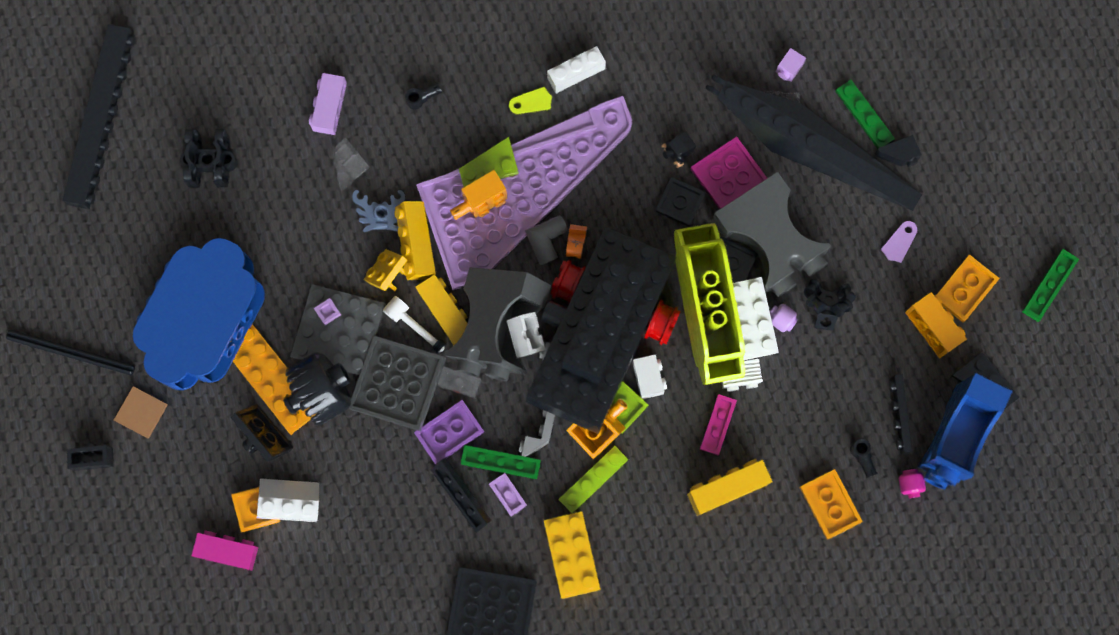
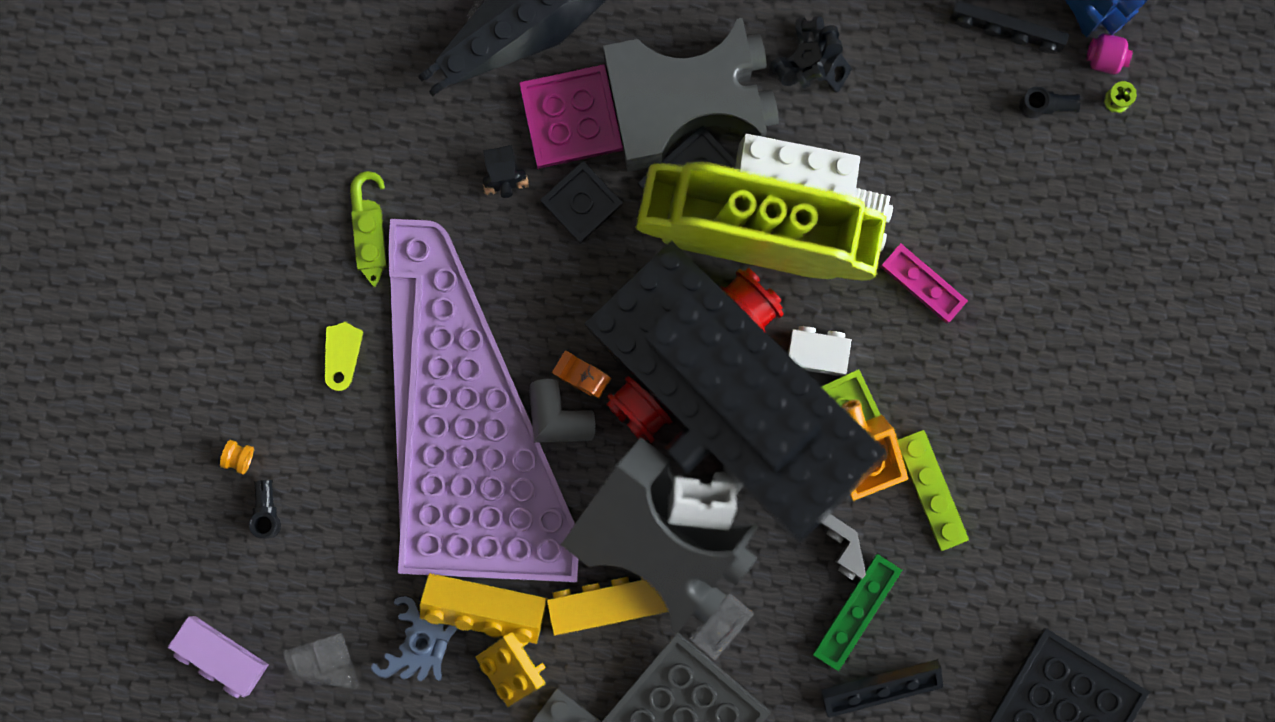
camera: 65 degrees left, 5 degrees up
white piece [383,296,447,354] -> none
medium lavender plate [414,400,484,465] -> none
light orange brick [450,170,507,220] -> none
lime wing [459,137,519,187] -> none
lavender plate [489,473,527,517] -> none
yellow brick [544,512,600,599] -> none
white brick [547,46,606,93] -> none
yellow brick [687,459,773,516] -> none
lavender head [770,304,798,332] -> none
light orange plate [800,469,863,540] -> none
none -> light orange wheel [220,440,254,475]
none -> lime plate [350,171,387,287]
none -> lime bush [1104,81,1137,113]

